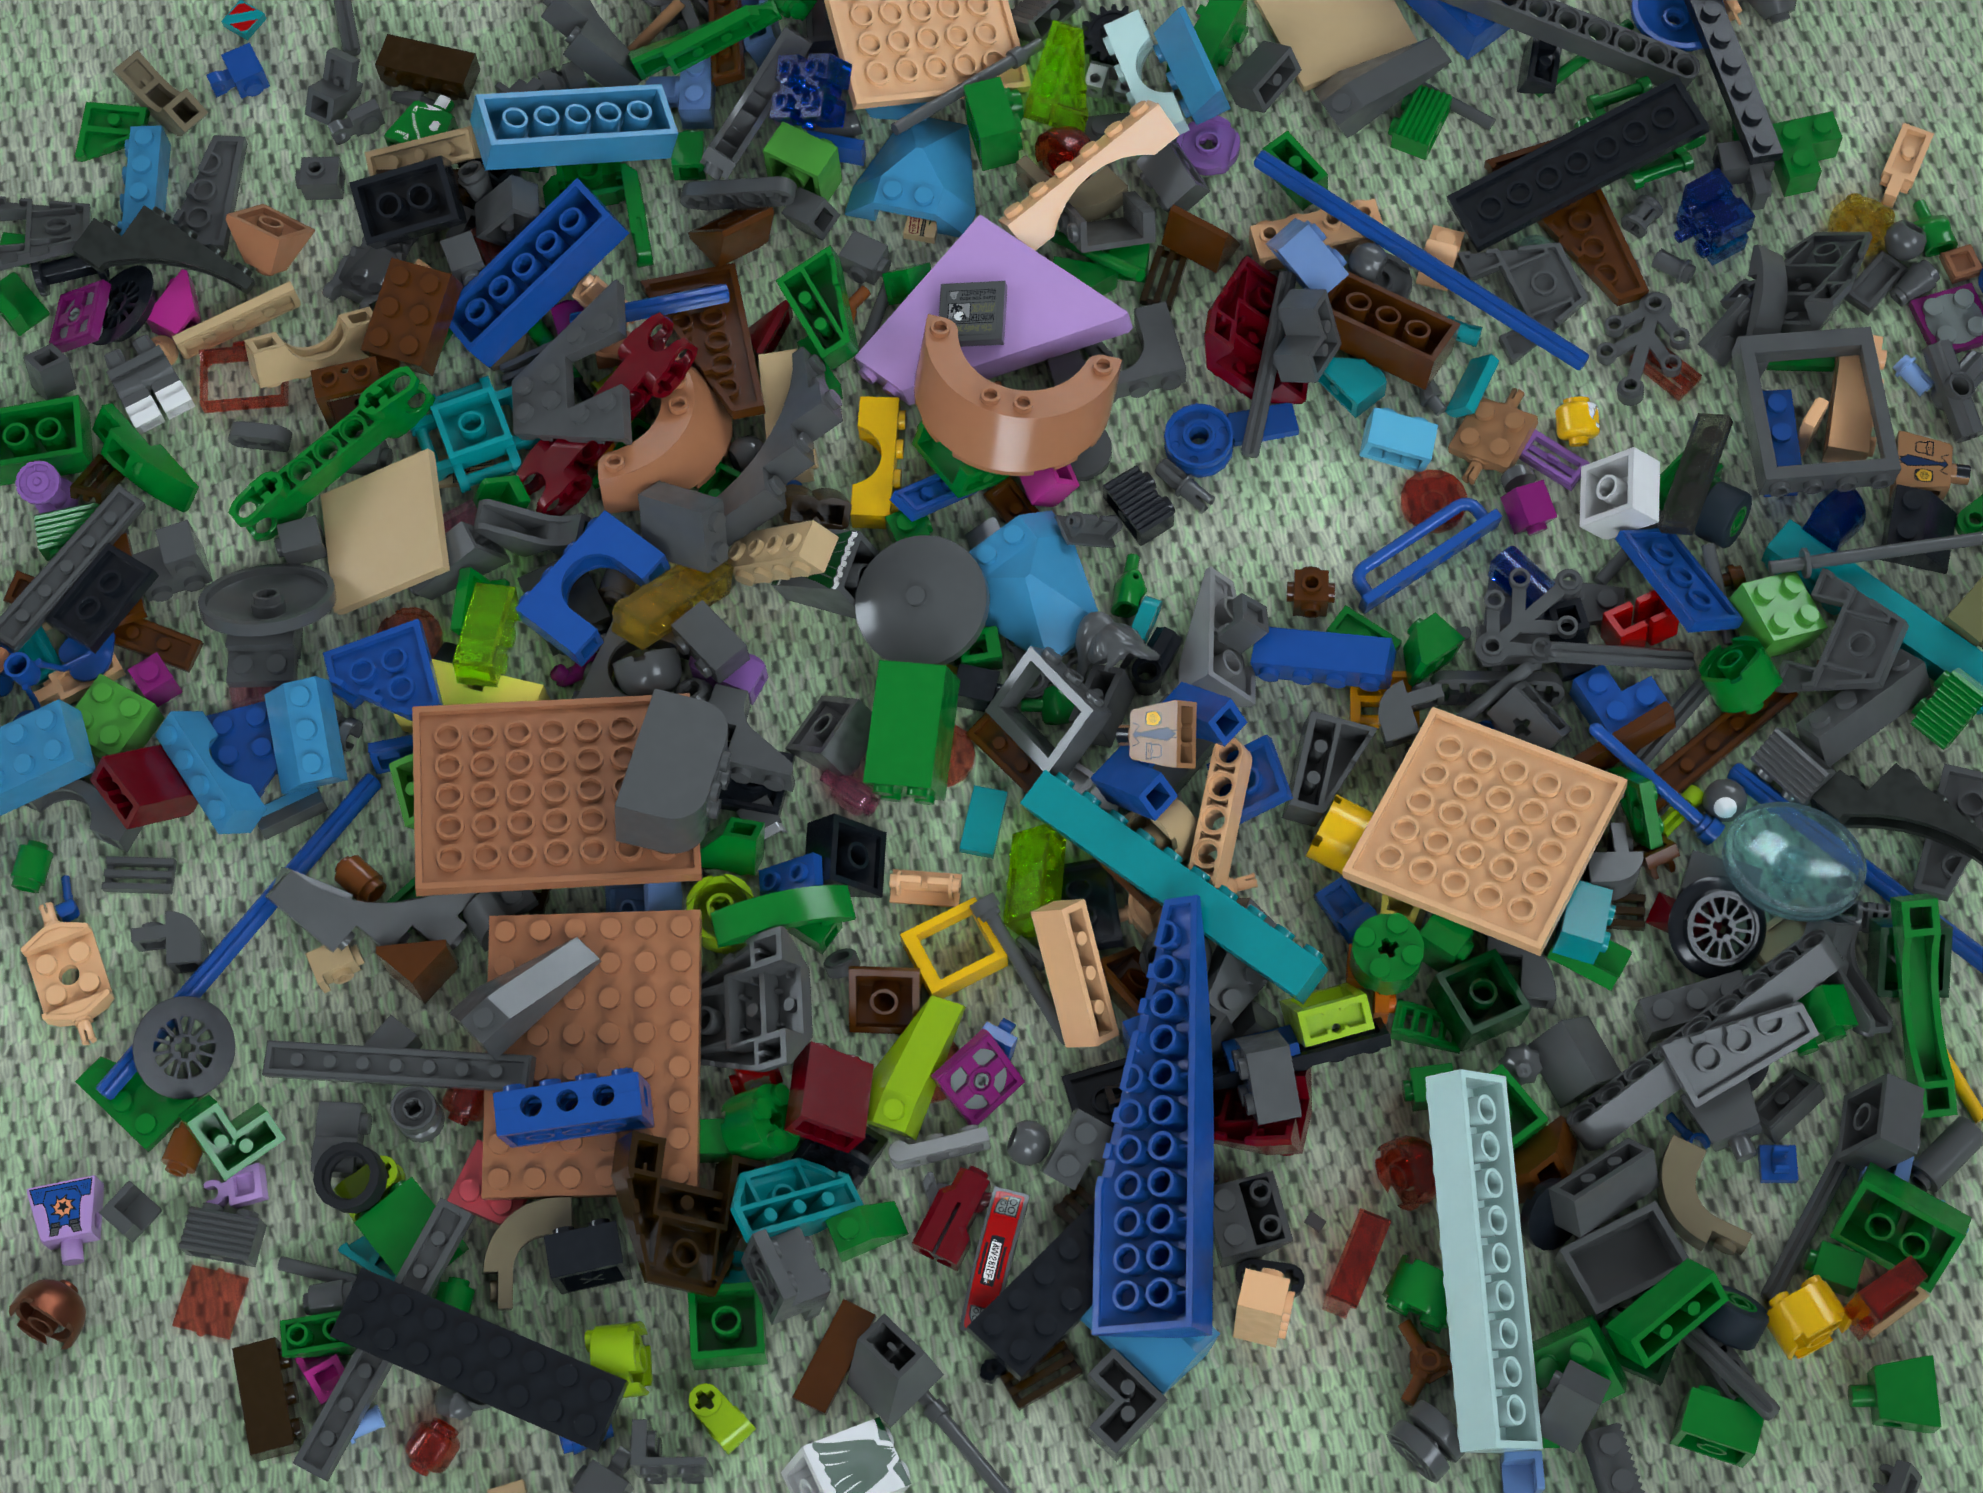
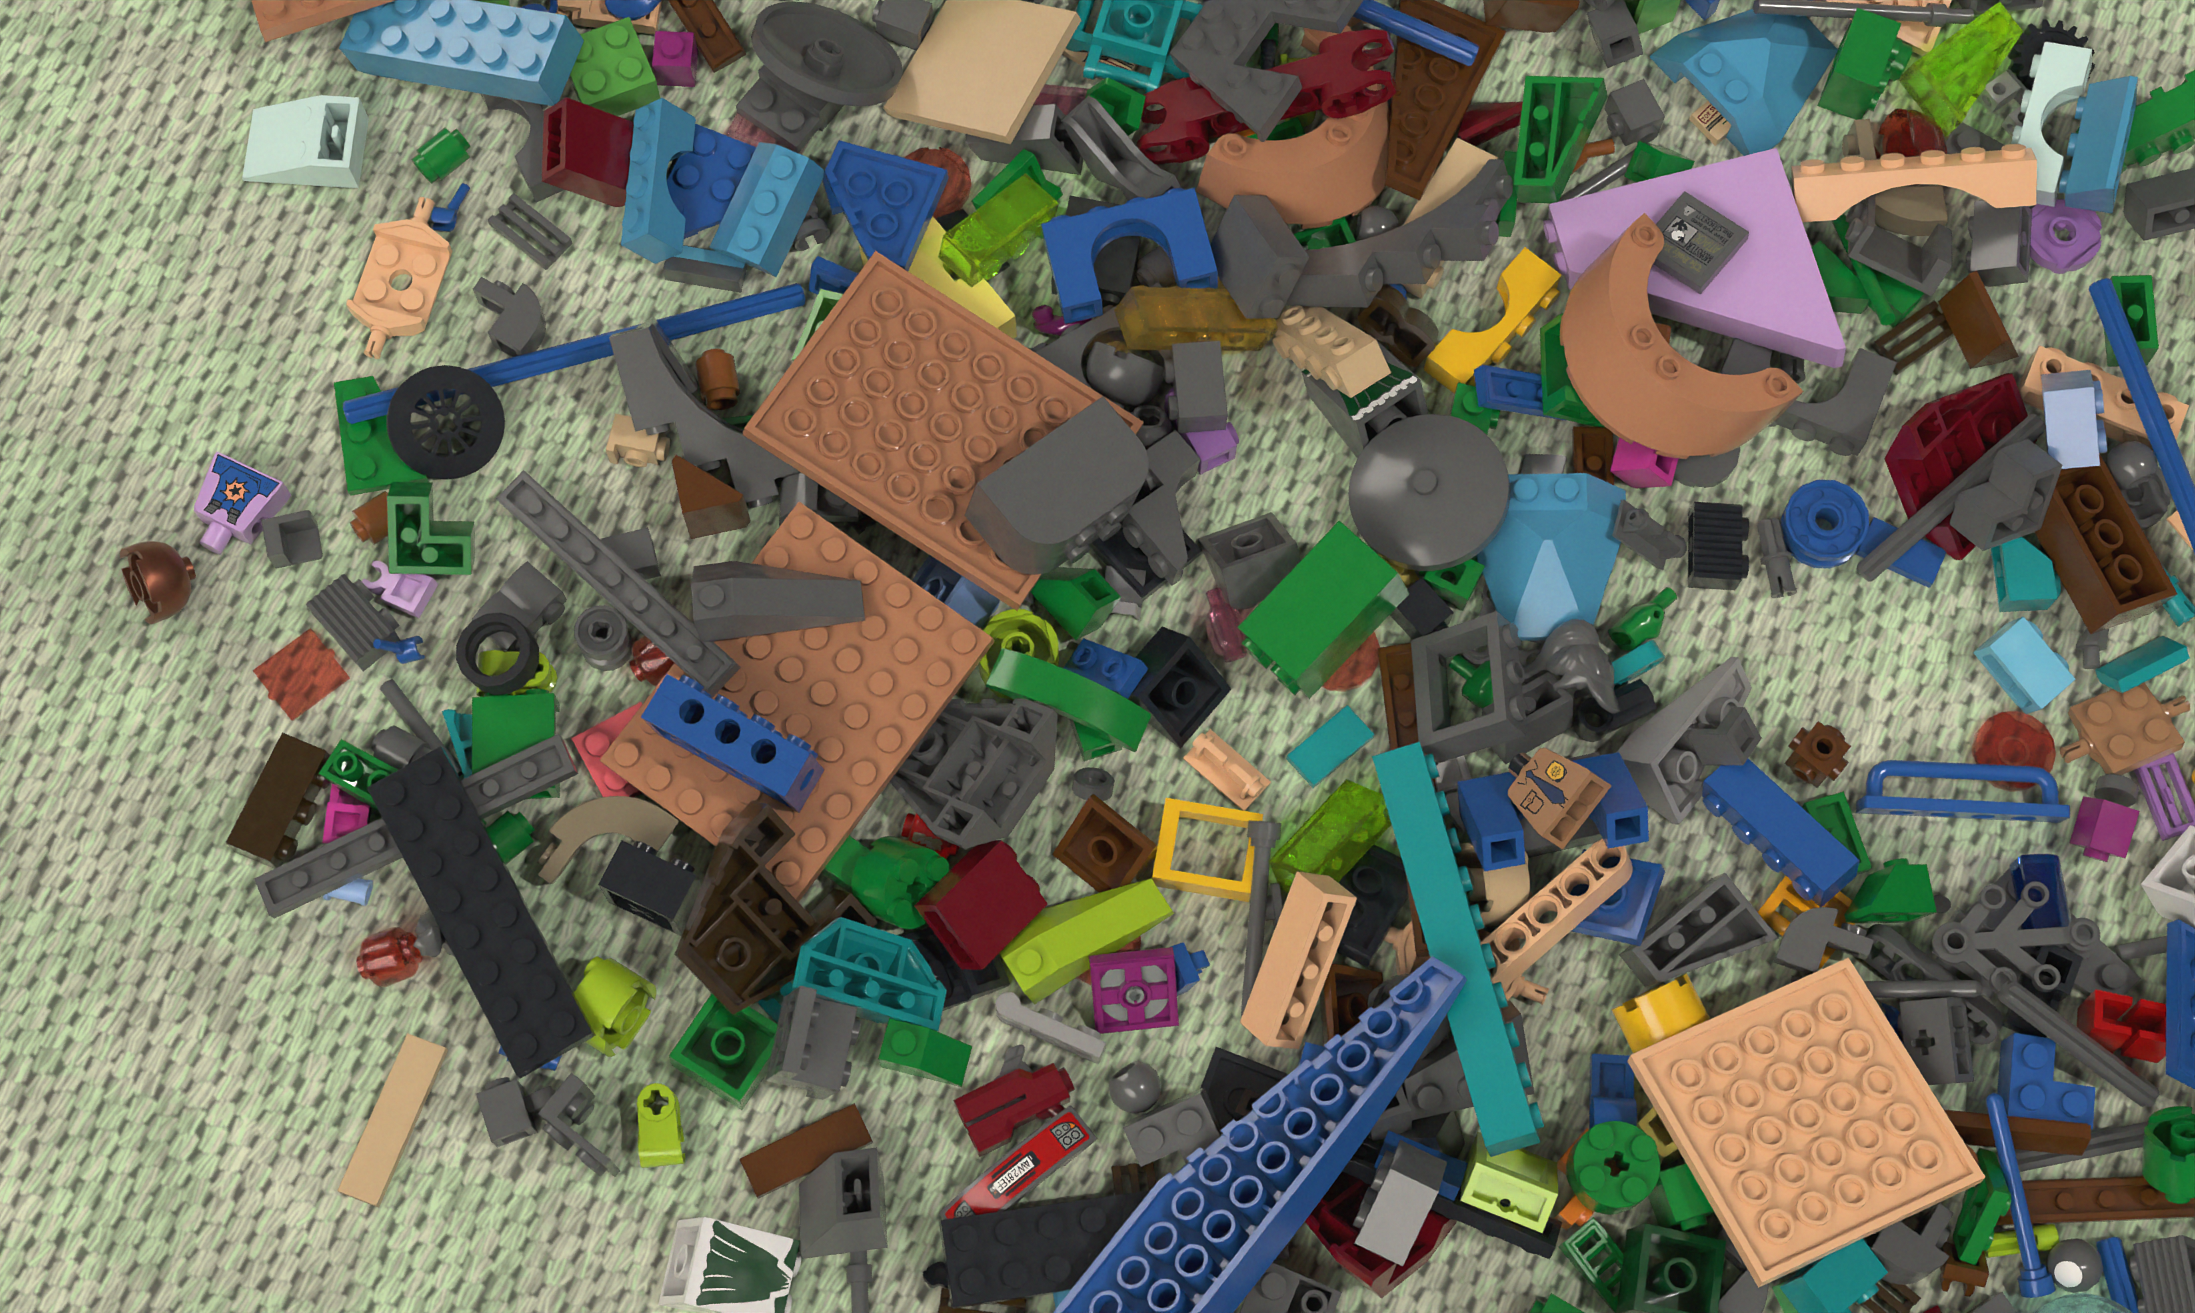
camera: 30 degrees right, 5 degrees up
none -> blue hand [373,636,425,664]

